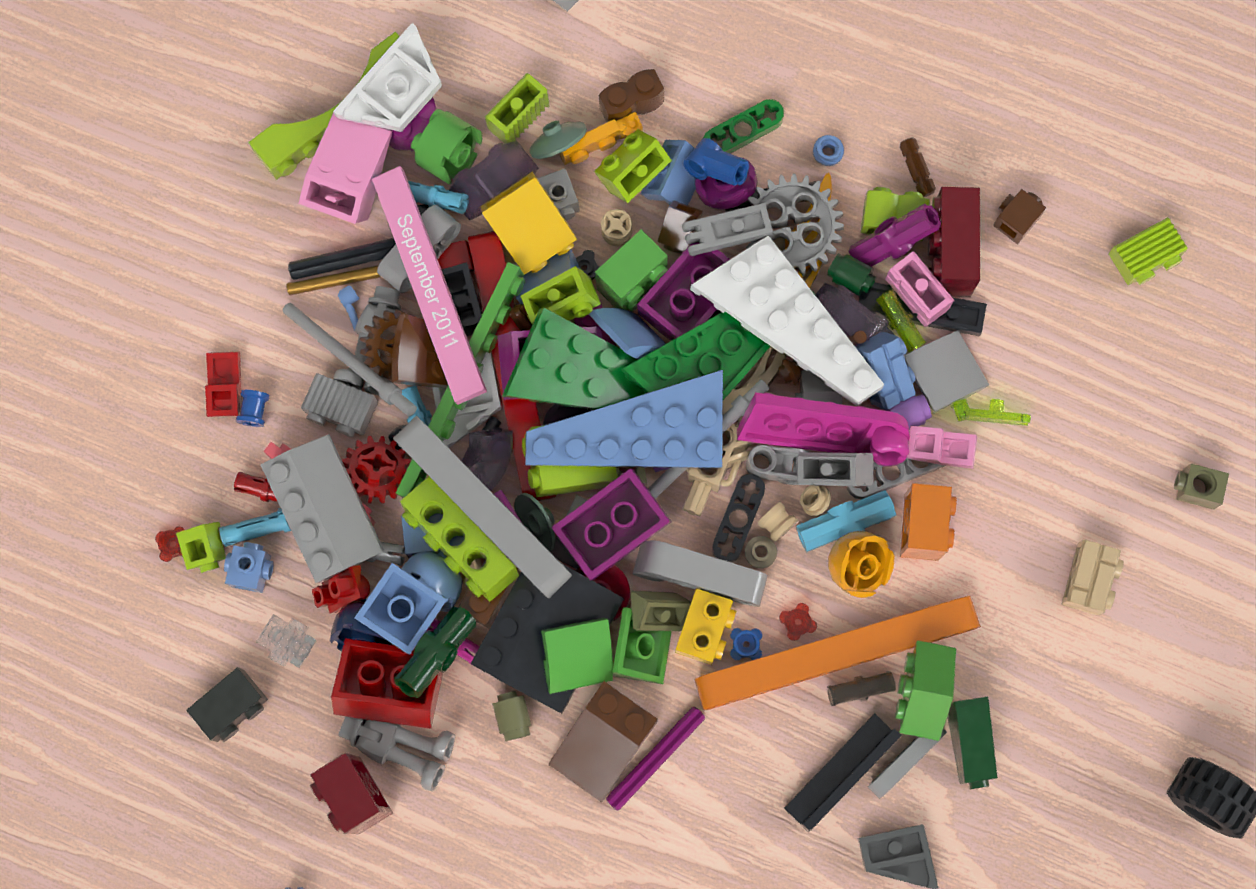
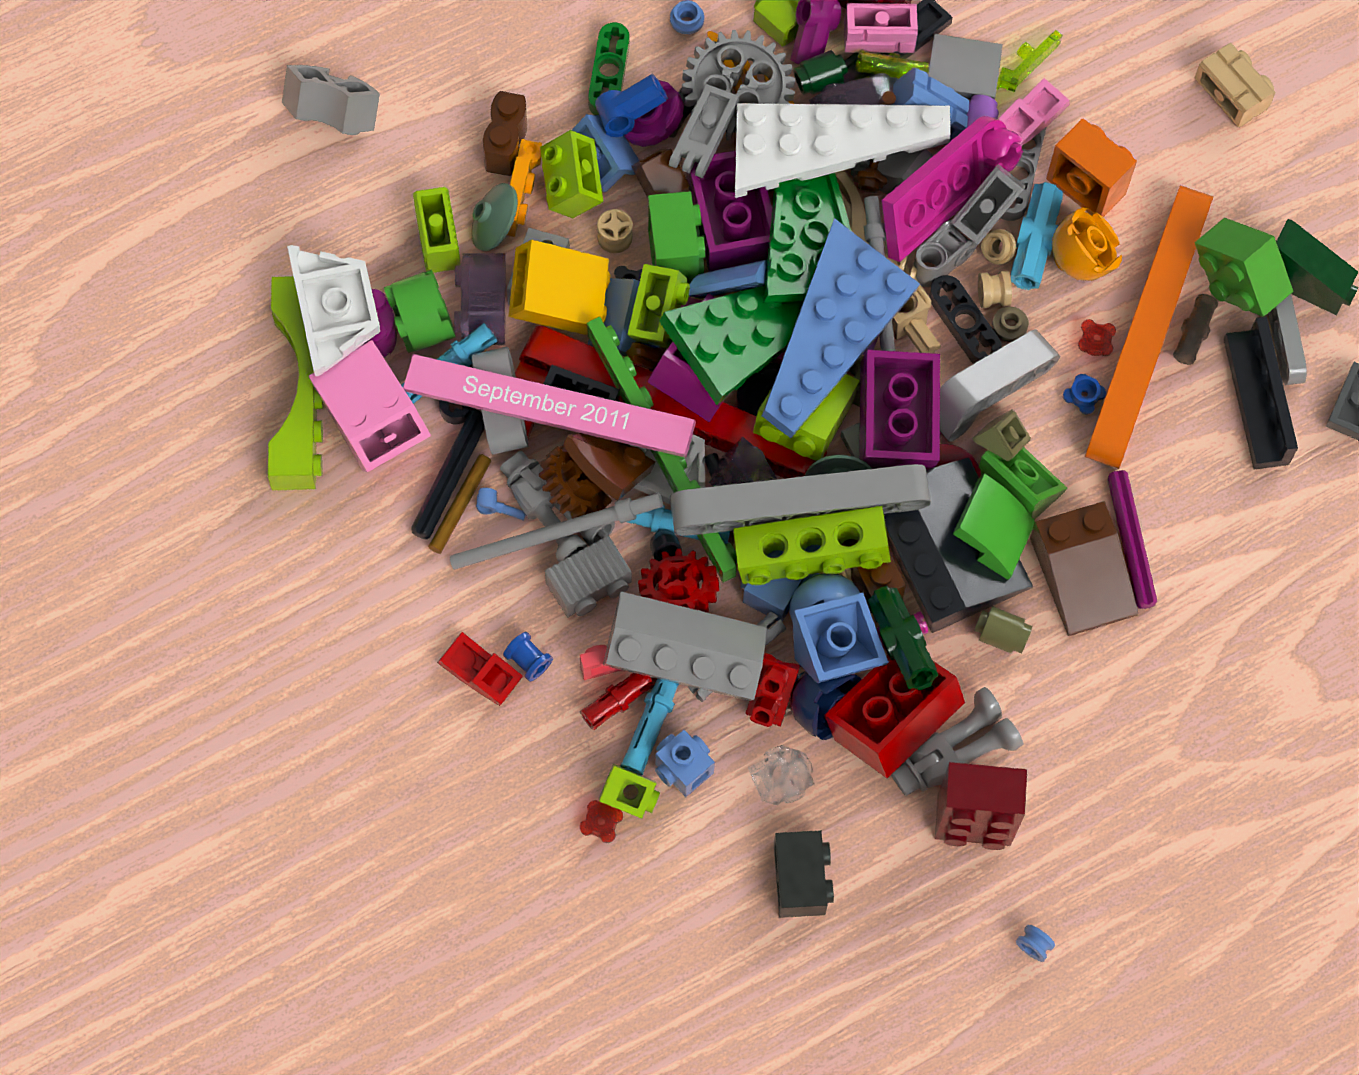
camera: 60 degrees left, 10 degrees down
yellow brick [675,588,737,665] -> none

